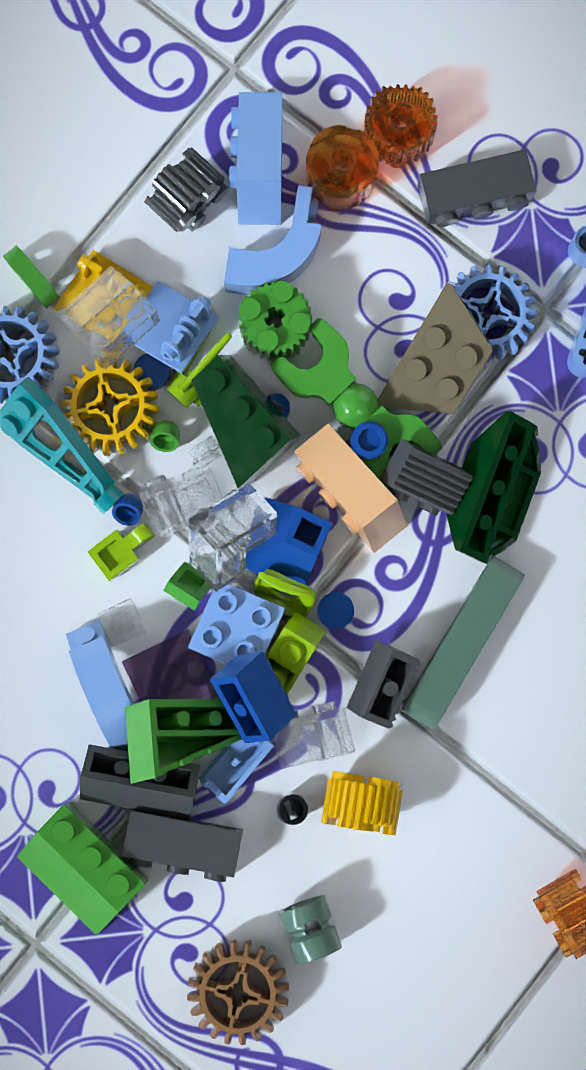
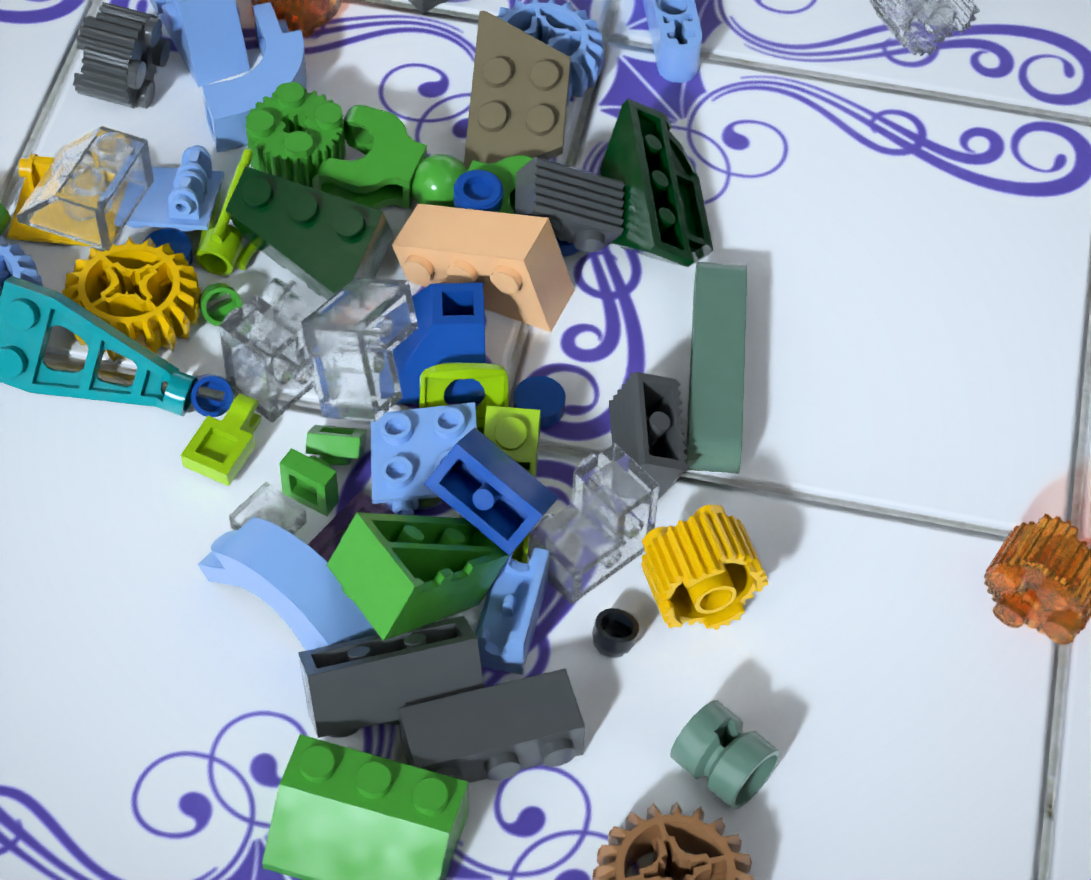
camera: 30 degrees left, 30 degrees down
none -> bright green plate [279,448,339,516]

